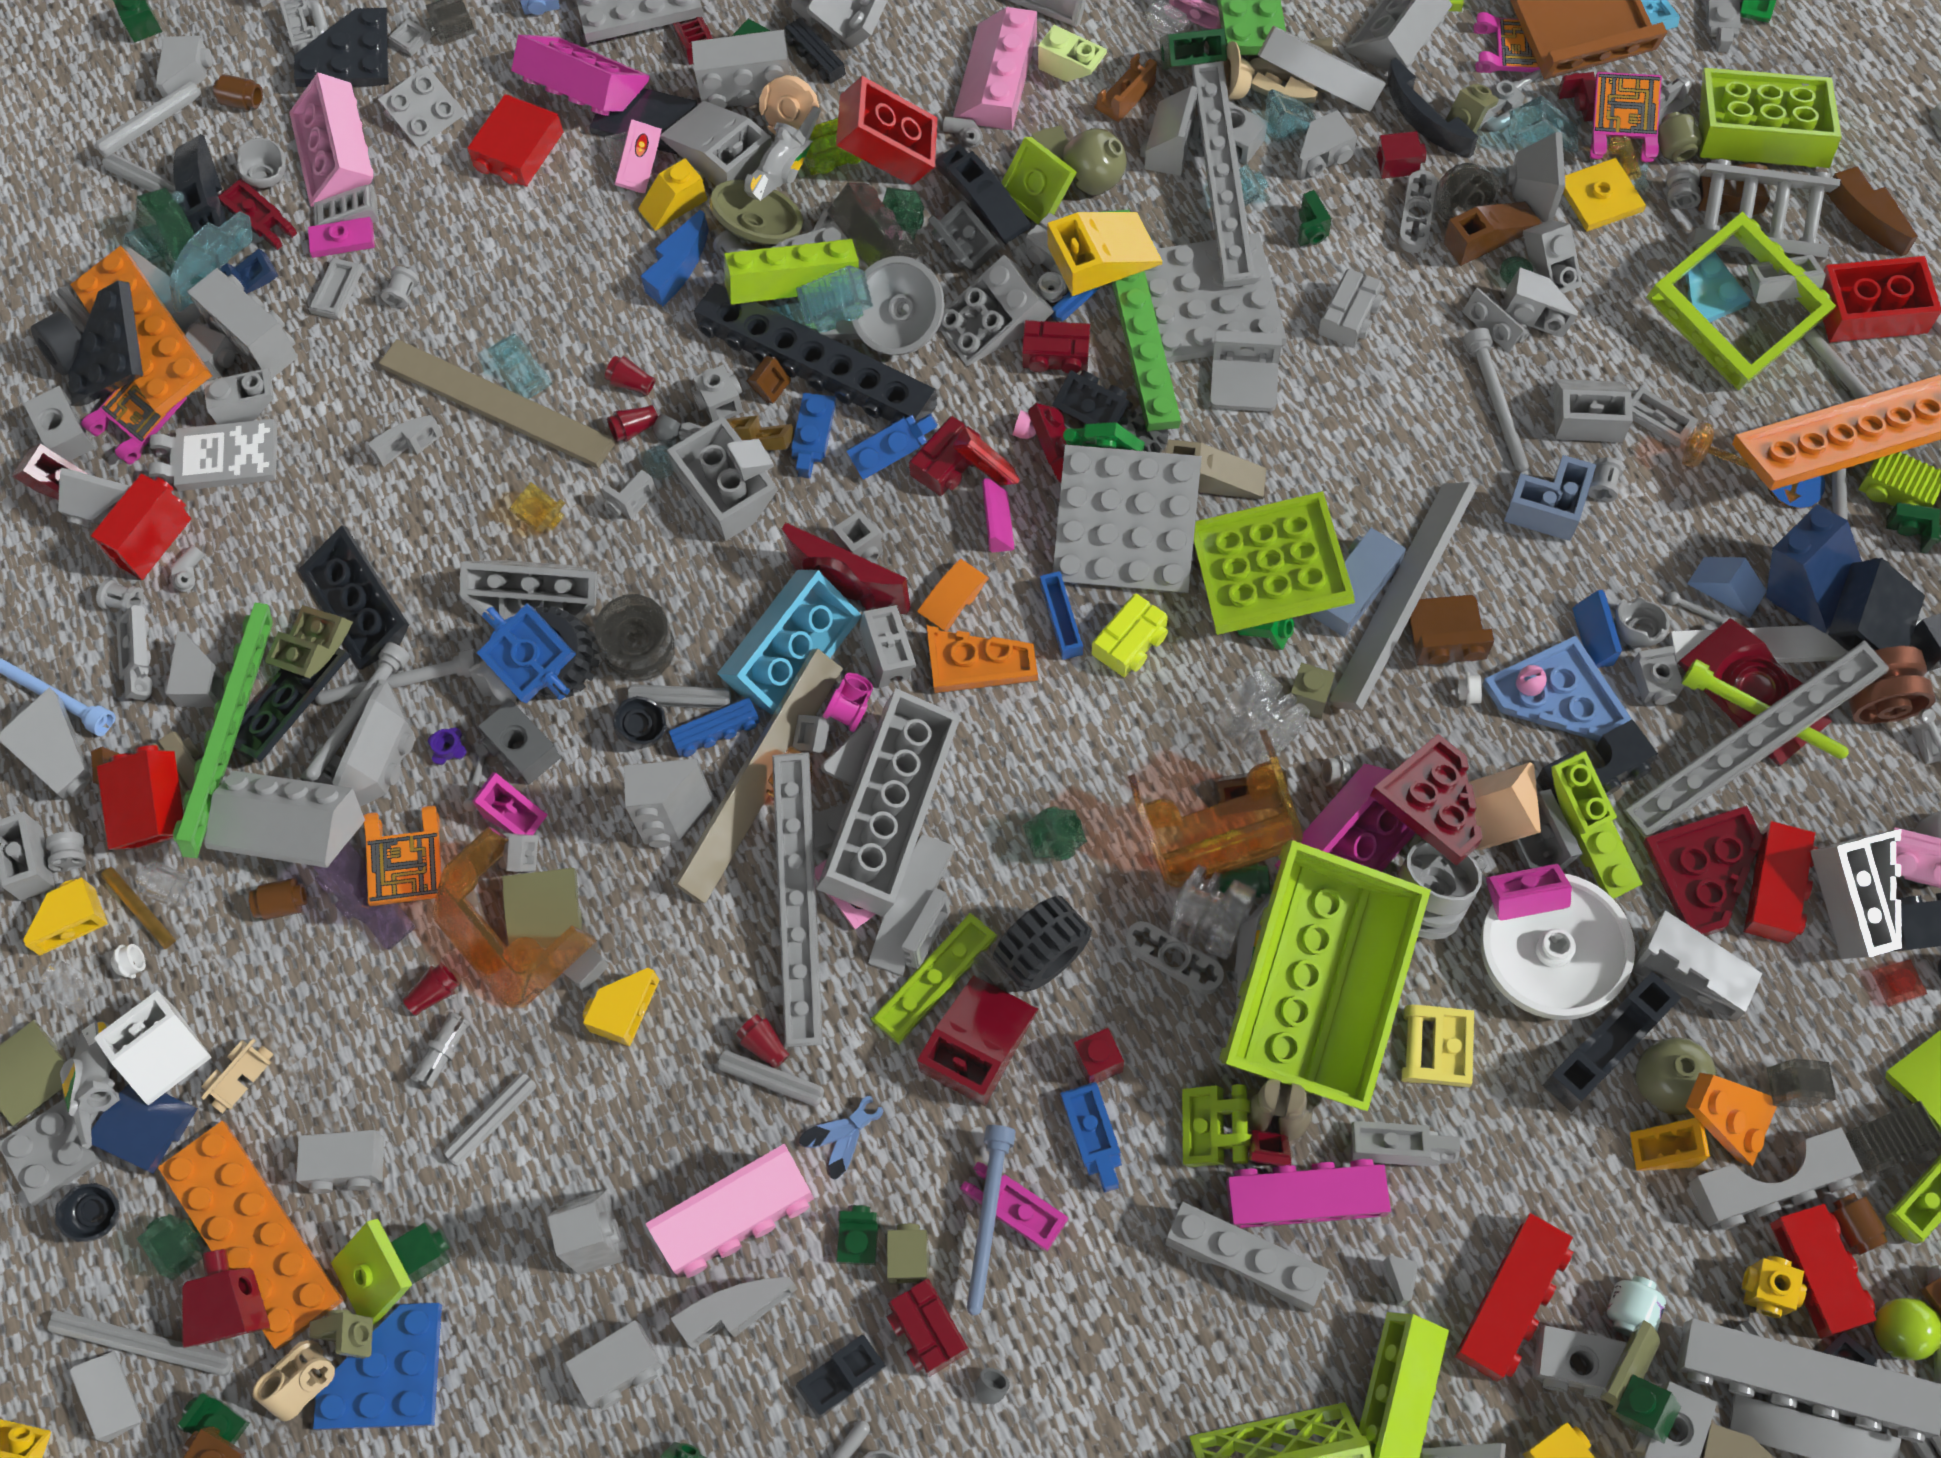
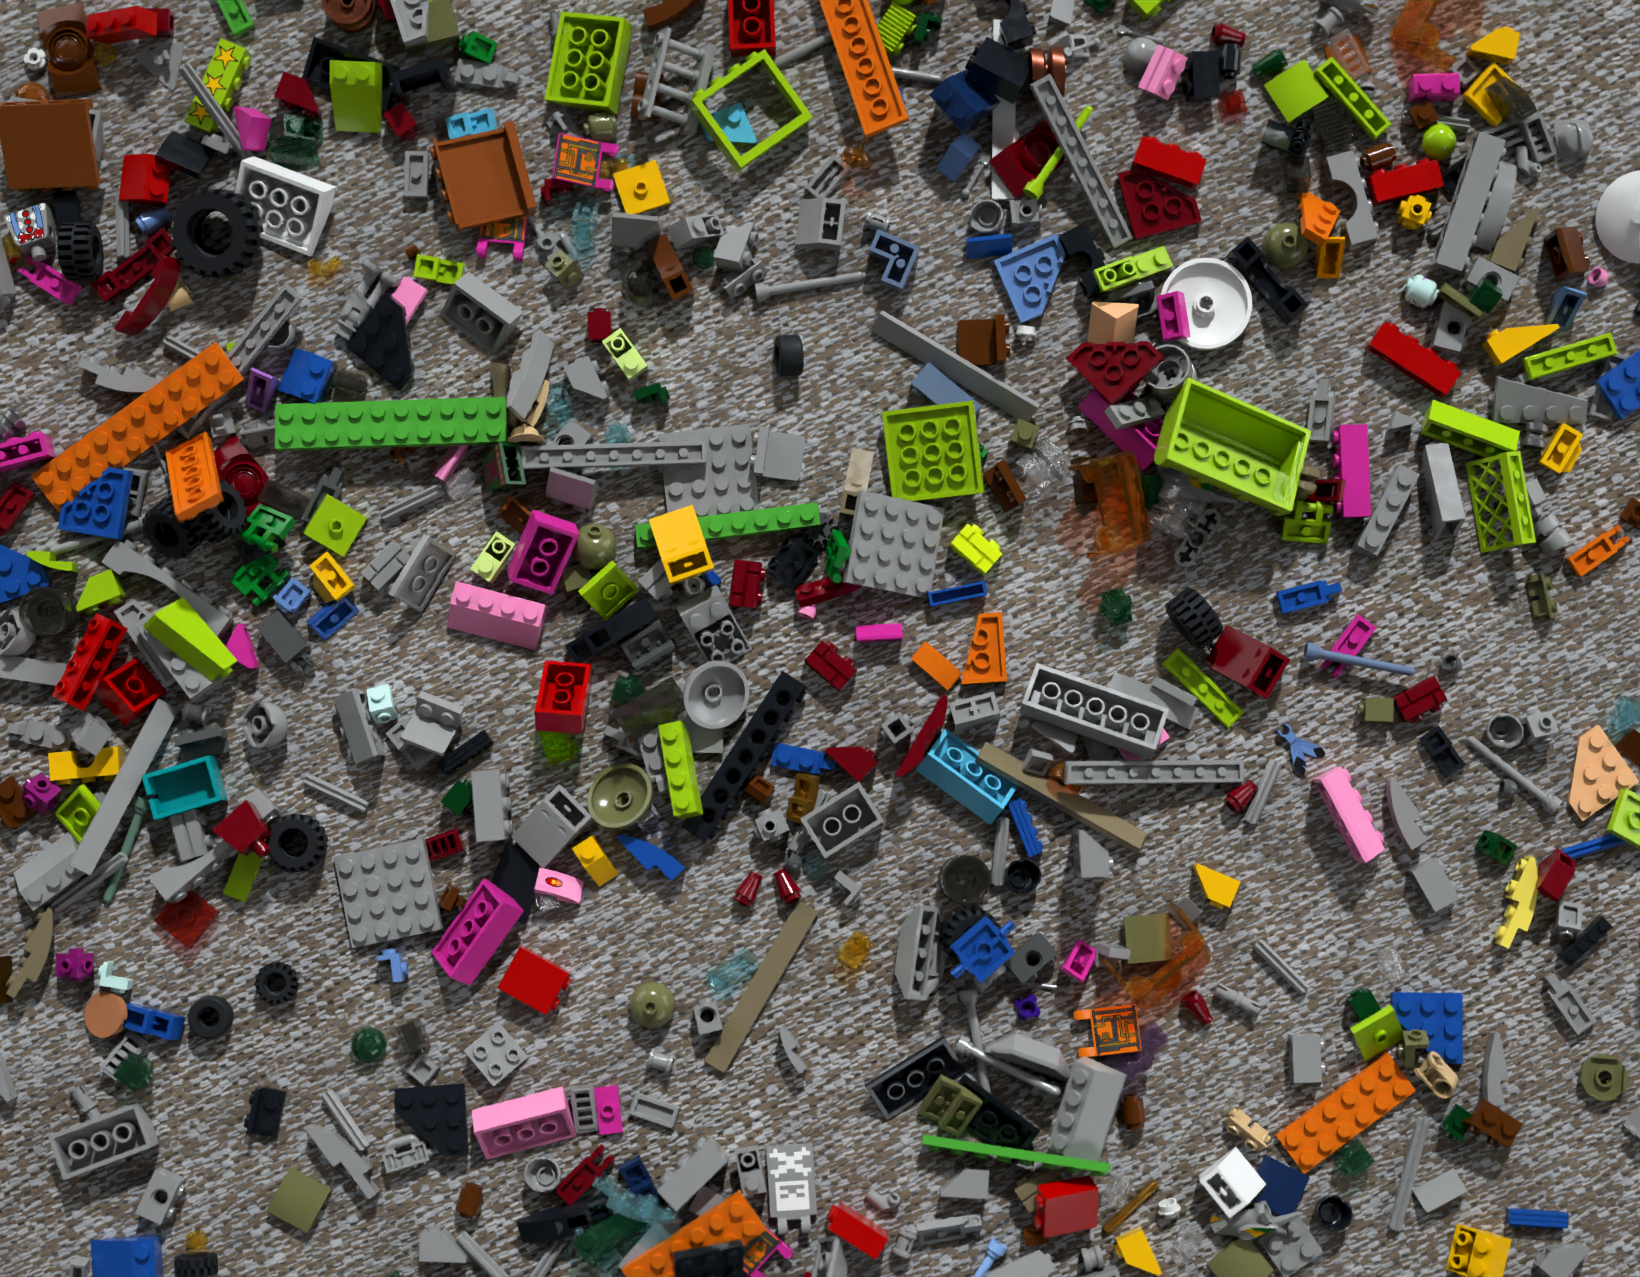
camera: 90 degrees left, 20 degrees up
dark red torso [182,1249,270,1348] -> none
light grey wedge [548,1189,628,1275] -> none
light grey slope [726,439,774,481] -> none
light grey animal [744,106,821,201] -> none
light nougat tile [759,75,819,135] -> none
clear light blue brick [796,266,873,332] -> none
dark pink piece [822,673,873,733] -> none
dark green bracket [836,1205,879,1266] -> none
blue hinge [846,413,938,480] -> none
light grey arm [943,116,983,147] -> none
red slope [953,427,1020,486] -> none
dark red brick [1073,1028,1124,1084] -> none
light grey brick [1318,269,1385,348] -> none
black slope [1387,57,1479,158] -> none
light grey beam [1398,170,1437,253] -> none
light yellow plate [1401,1004,1474,1088] -> none
bright pink hinge [1516,665,1547,696] -> none
wedge [1632,910,1763,1021] -> none
light grey wheel [1666,165,1701,209] -> none
light grey slope [1747,255,1825,304] -> none
light grey wedge [1810,829,1901,959] -> none
none -> reddish brown tile [438,882,467,911]
none -> dark pink brick [507,510,579,595]
none -> yellowish green slope [602,328,648,381]
none -> olive cylinder [629,982,675,1029]
none -> light grey brick [693,997,723,1035]
none -> black tyre [774,334,804,377]
none -> dark red slope [825,746,877,782]
none -> reddish brown bracket [983,459,1027,513]
none -> light grey plate [1104,395,1165,430]
none -> black hinge [1261,119,1311,160]
none -> clear brick [1376,946,1405,982]
none -> light grey slope [1421,442,1466,539]

